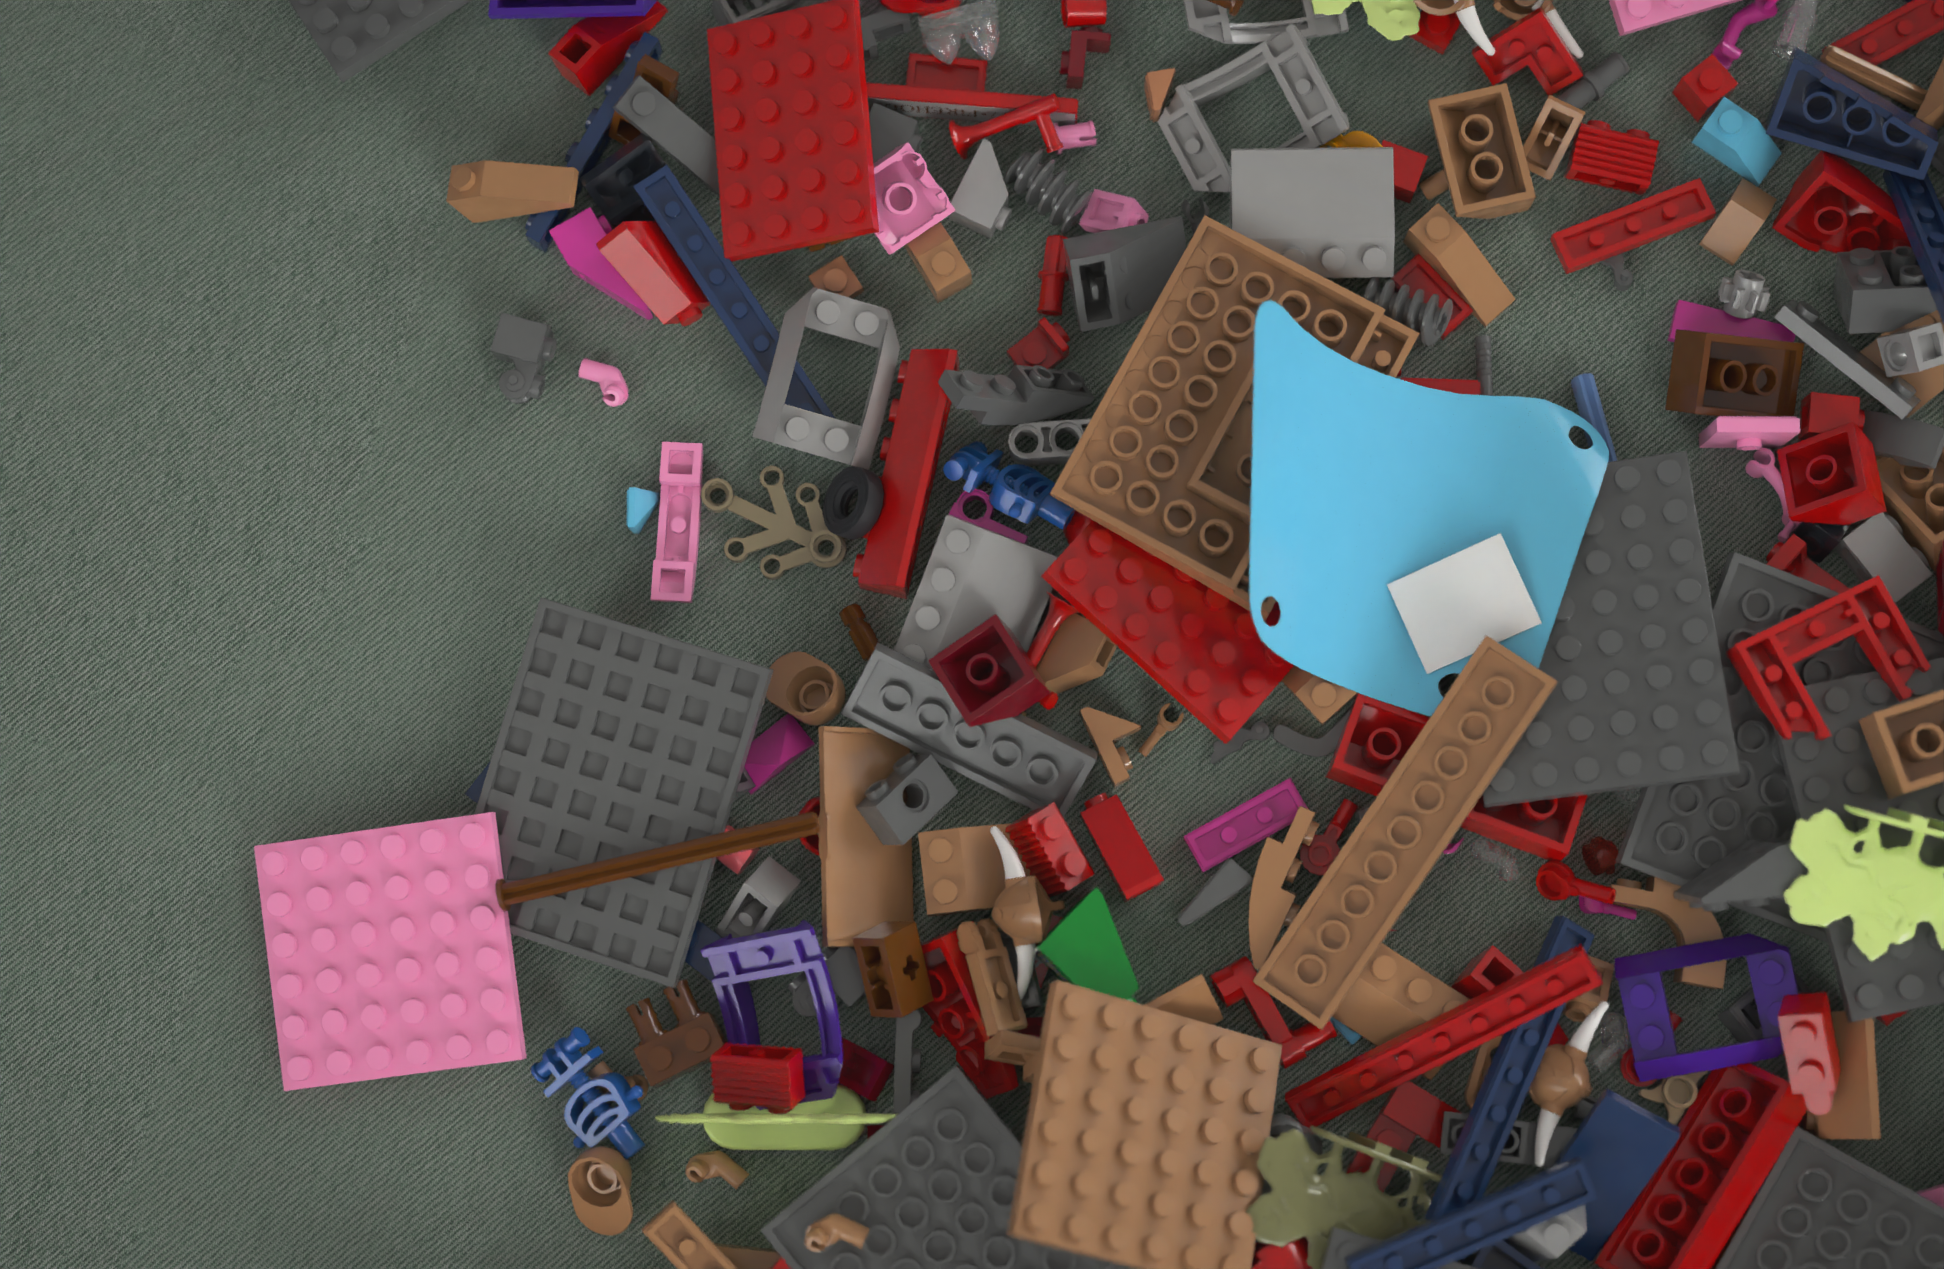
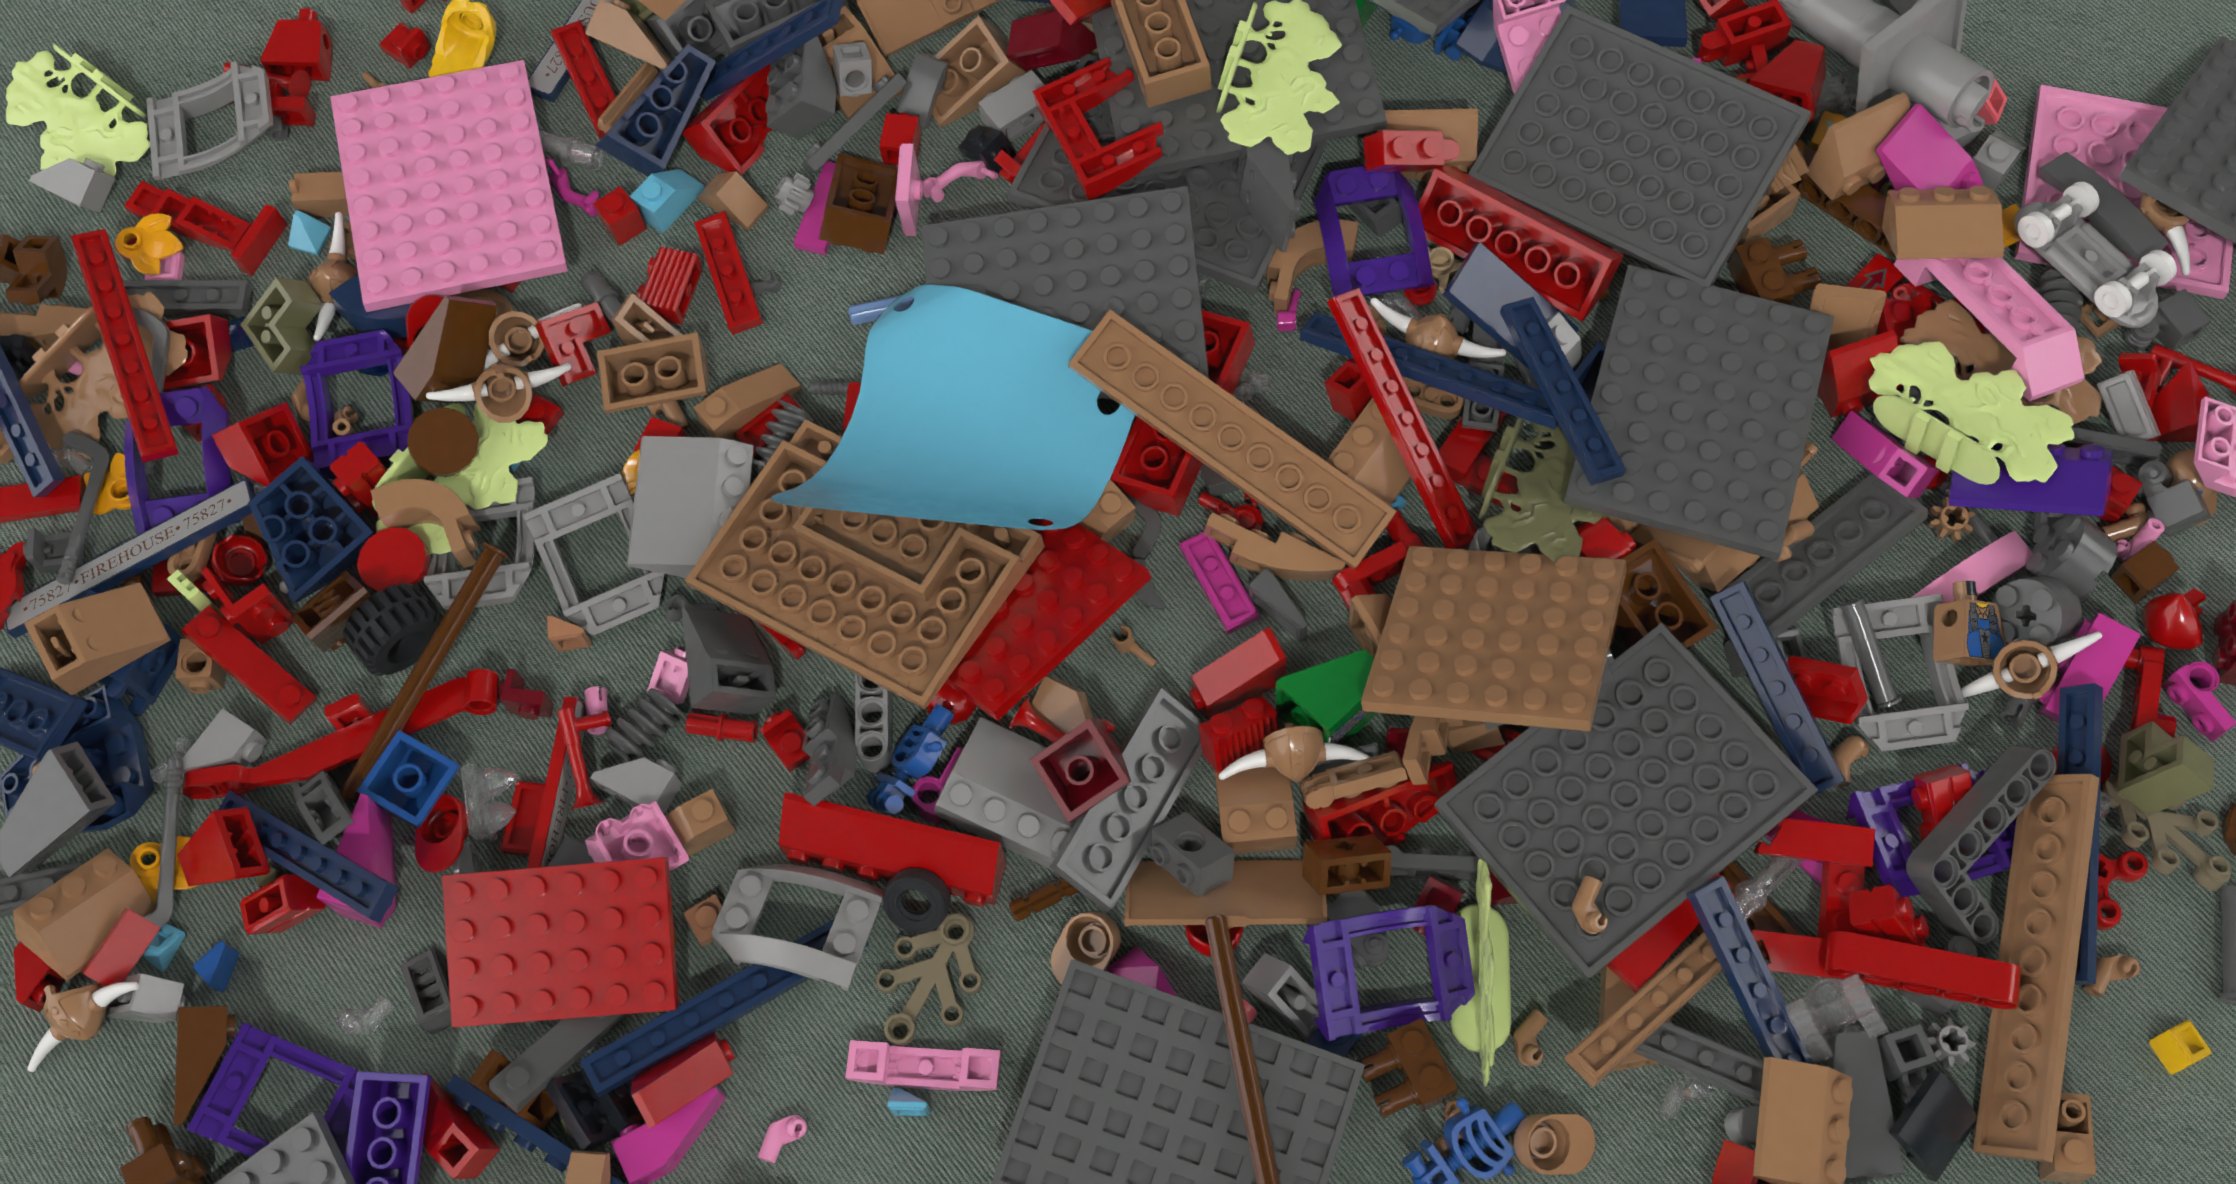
camera: 90 degrees left, 15 degrees down
red brick [710,1042,805,1114] -> none
medium nougat slope [1079,707,1142,787] -> none
white sticker [1387,533,1542,674] -> none
red plate [1536,860,1616,905] -> none
clear red plate [1582,836,1619,876] -> none
red slope [1777,421,1886,525] -> none

